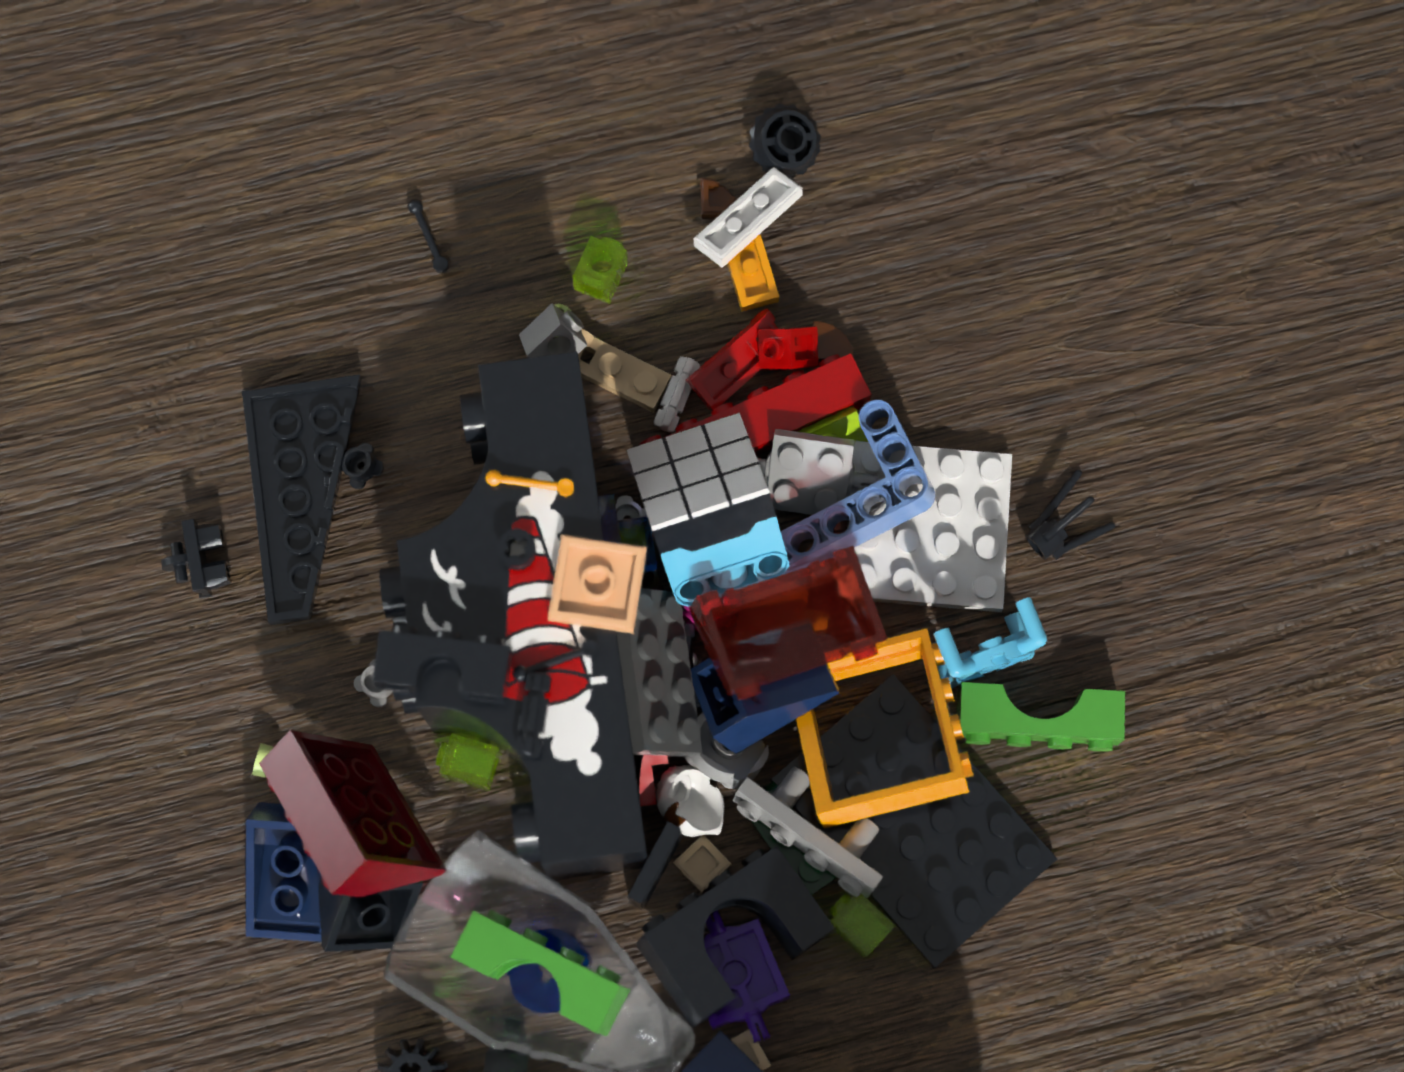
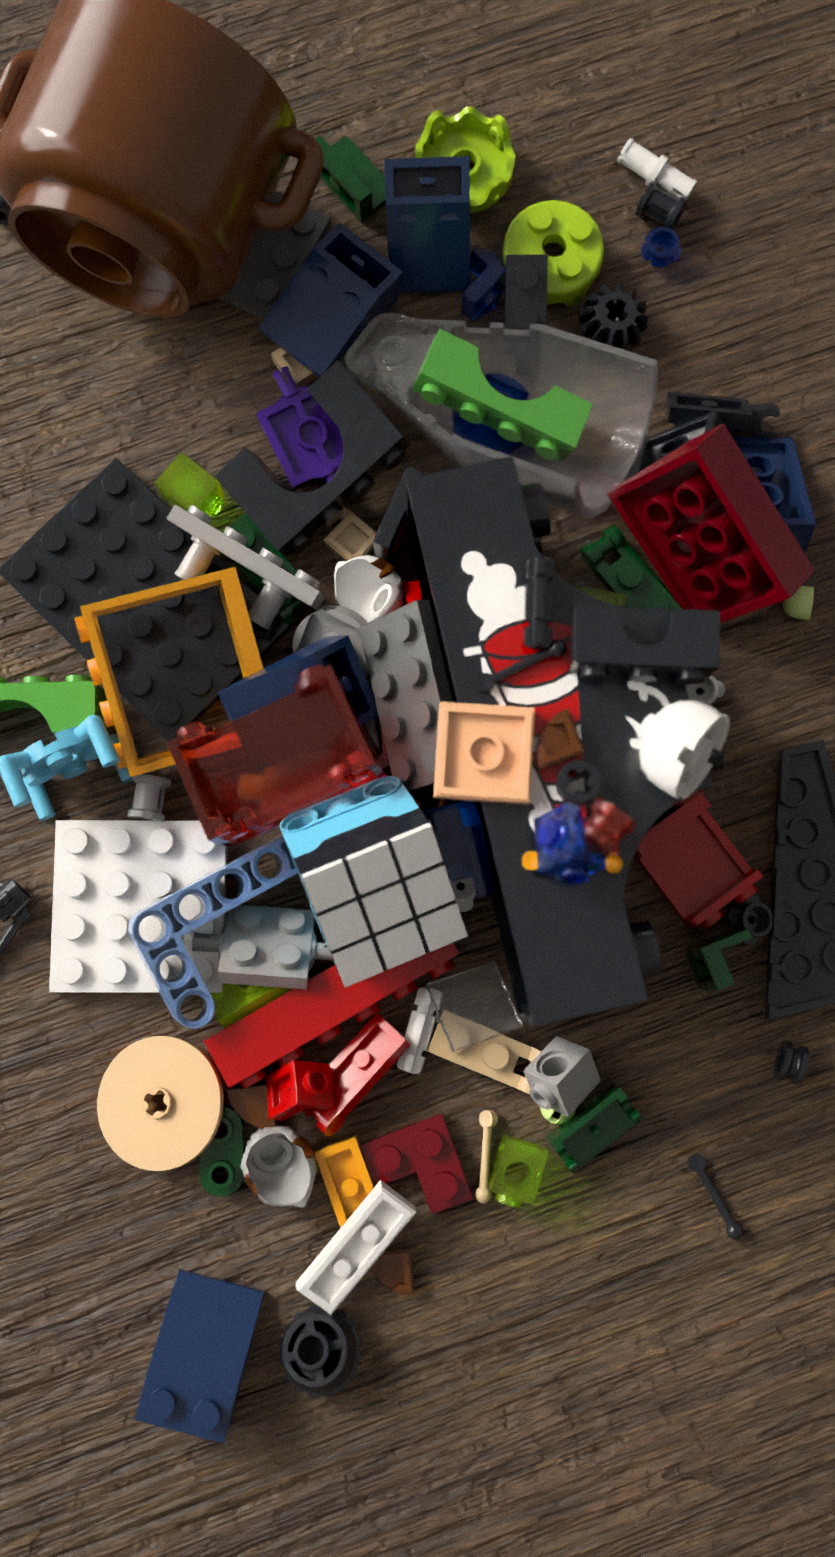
camera: 175 degrees right, 5 degrees up
none -> tan piece [97,1036,224,1171]
none -> light grey bush [127,774,171,822]
none -> dark blue slope [134,1269,265,1443]
none -> dark green plate [199,1105,245,1197]
none -> light grey hair [240,1125,317,1208]
none -> dark red plate [360,1112,473,1214]
none -> clear piece [425,961,523,1052]
none -> tan hinge [475,1110,498,1204]
none -> clear blue bracket [534,802,606,885]
none -> reddish brown tile [536,708,585,771]
none -> dark green hinge [546,1084,643,1174]
none -> clear red wheel [575,798,637,858]
none -> dark green plate [579,525,682,615]
none -> red panel [634,793,763,930]
none -> white cylinder [637,700,730,800]
none -> black plate [664,392,780,439]
none -> dark green panel [684,929,753,991]
none -> black bush [774,1040,809,1085]

